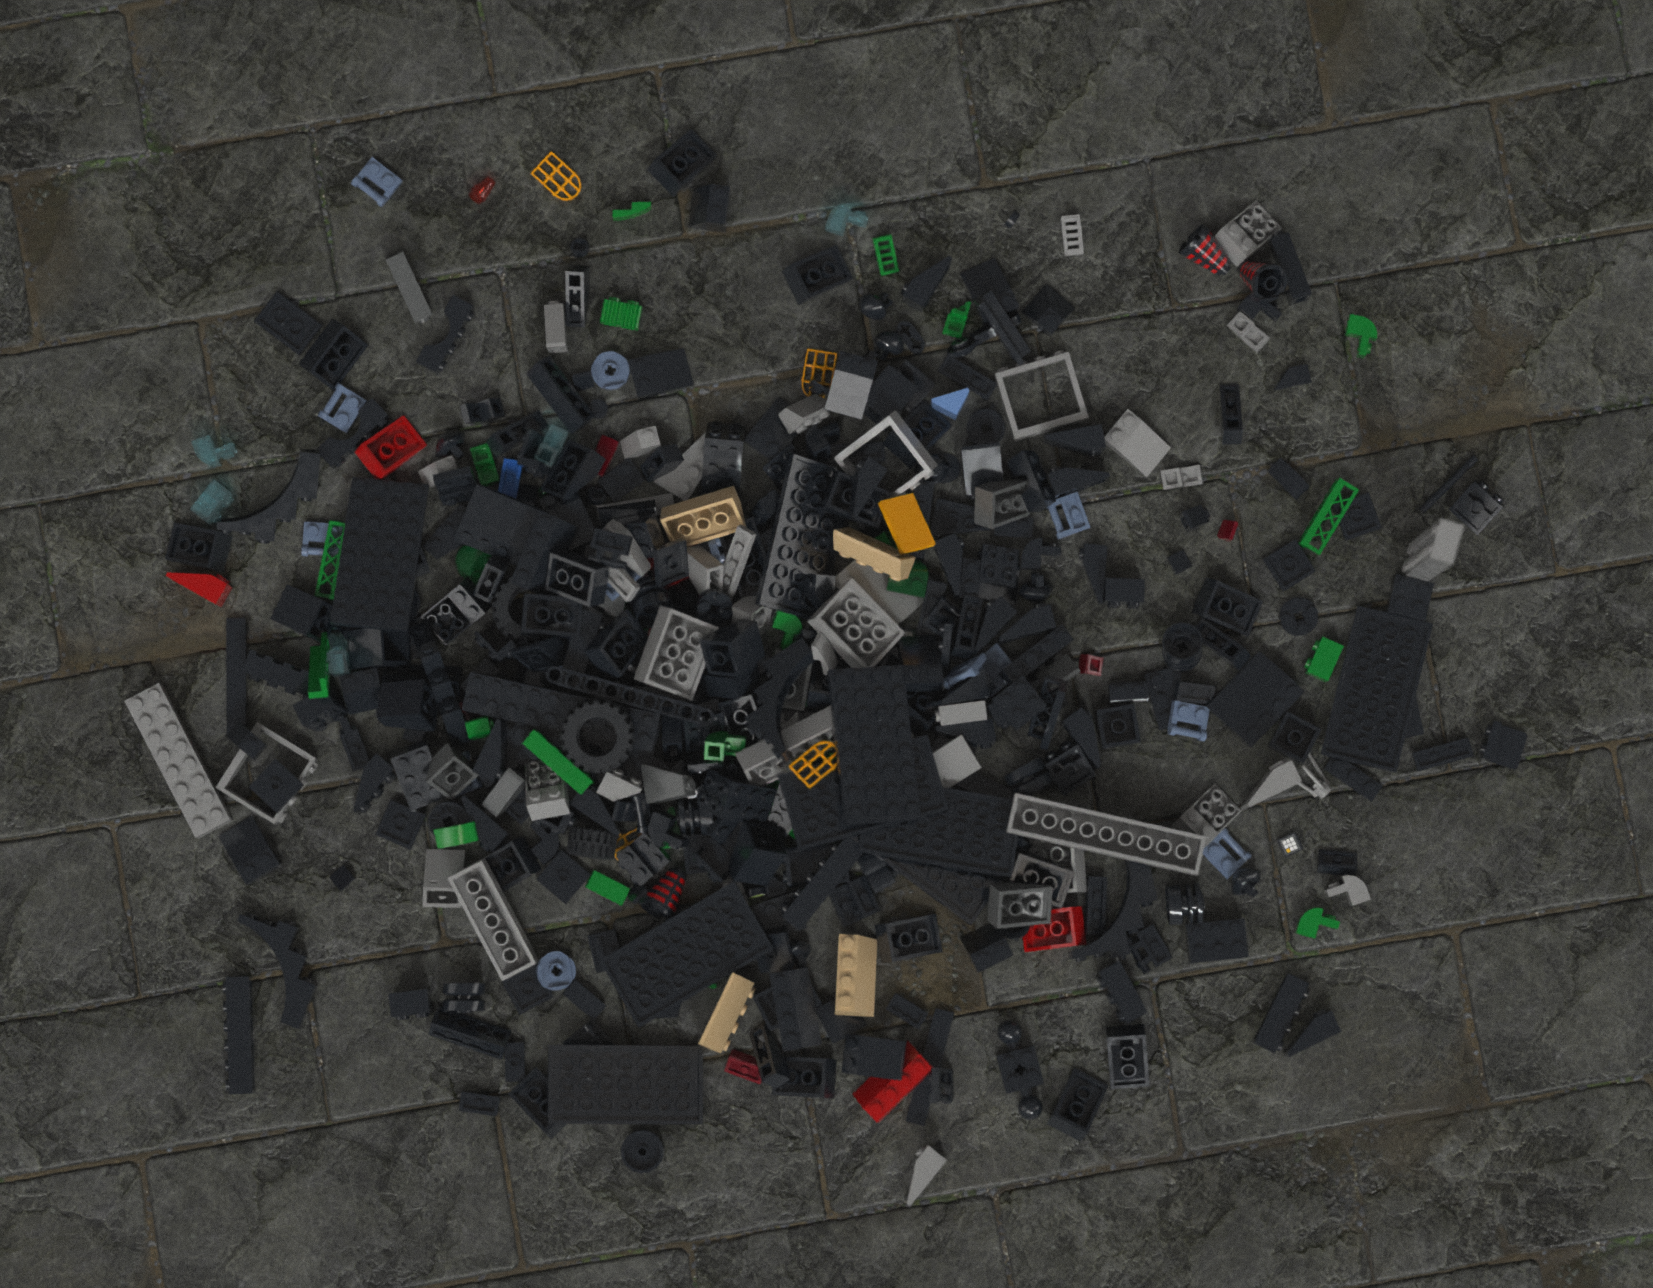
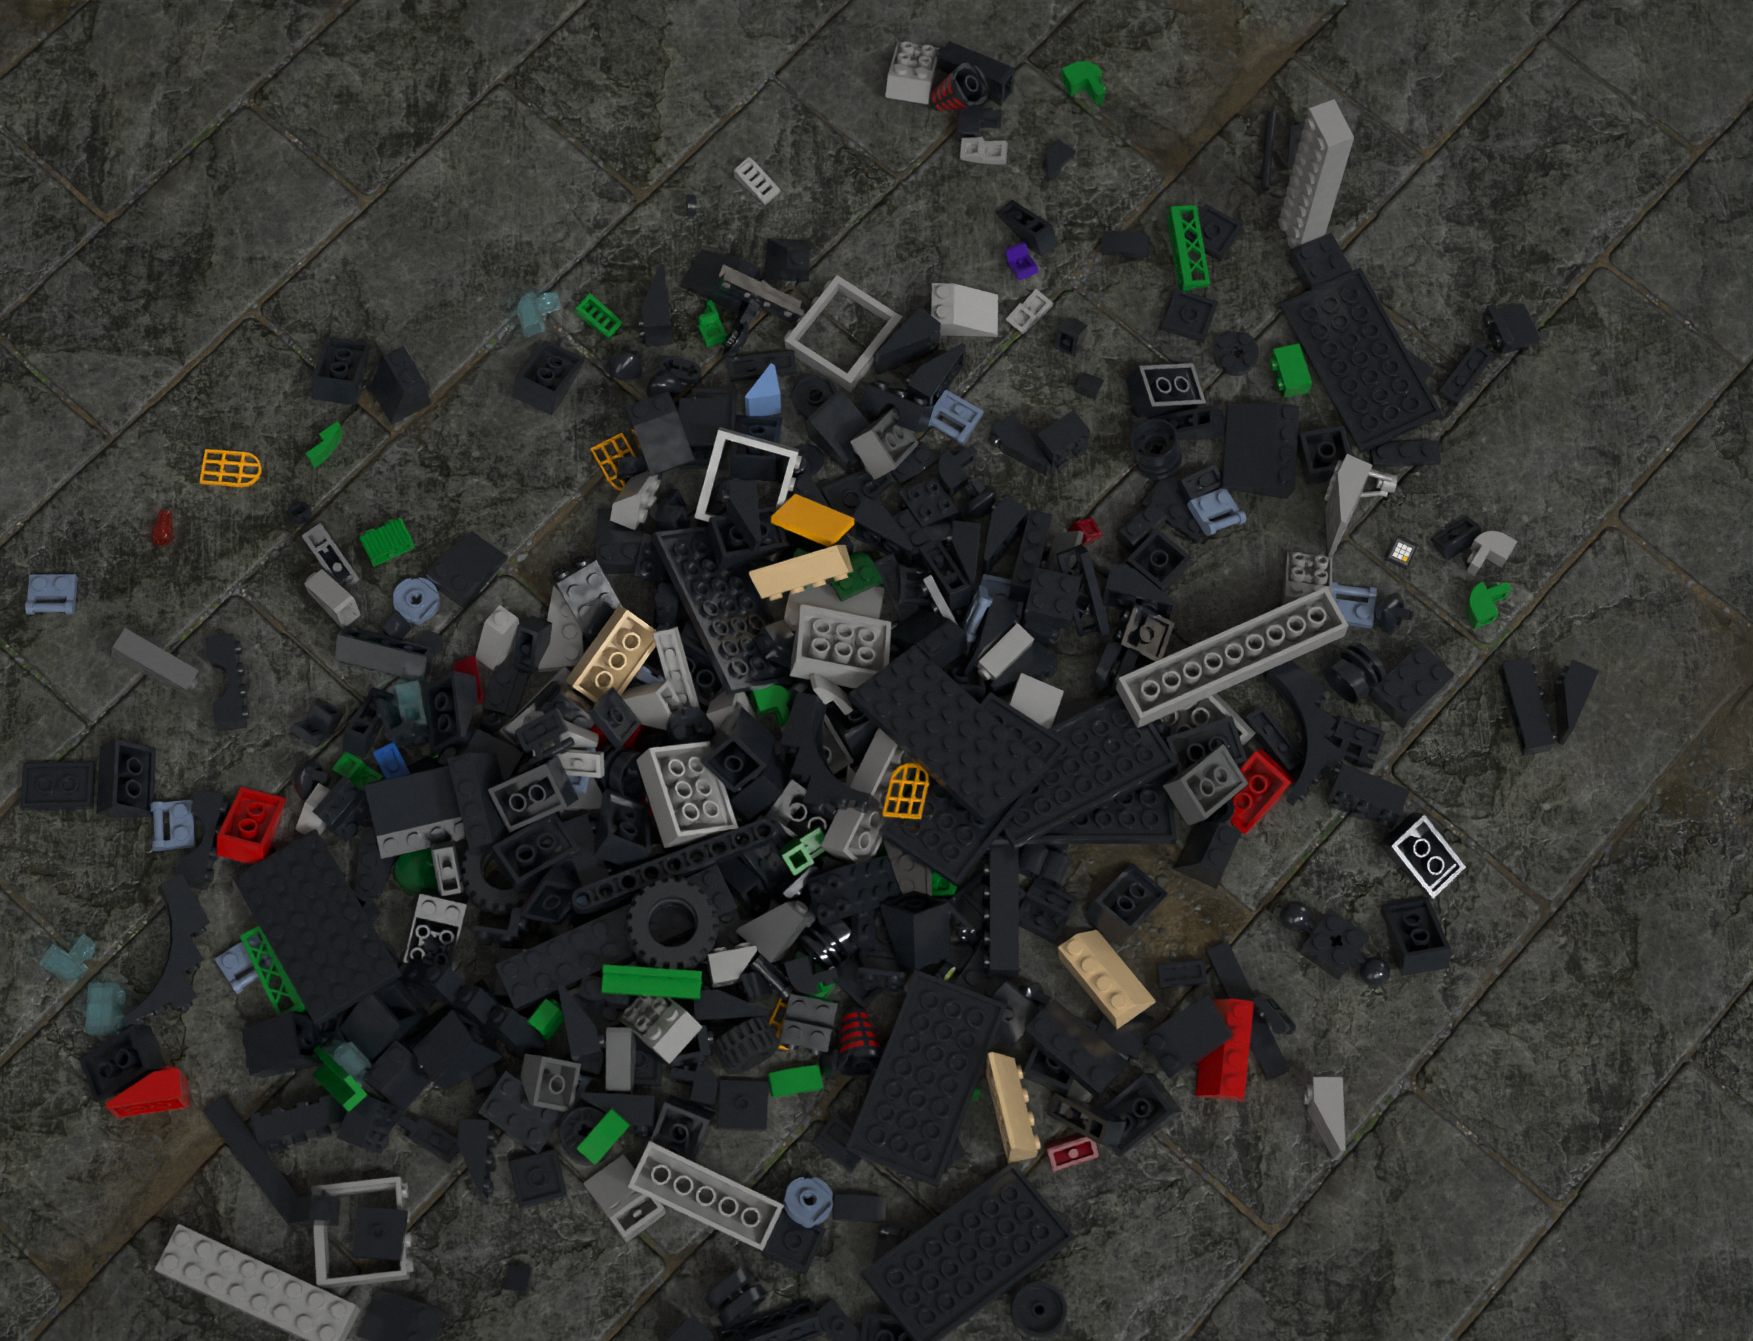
camera: 40 degrees left, 15 degrees down
black cone [1178,224,1231,276] -> none
dark red slope [1217,520,1238,542] -> none
none -> dark purple bracket [1005,242,1039,281]

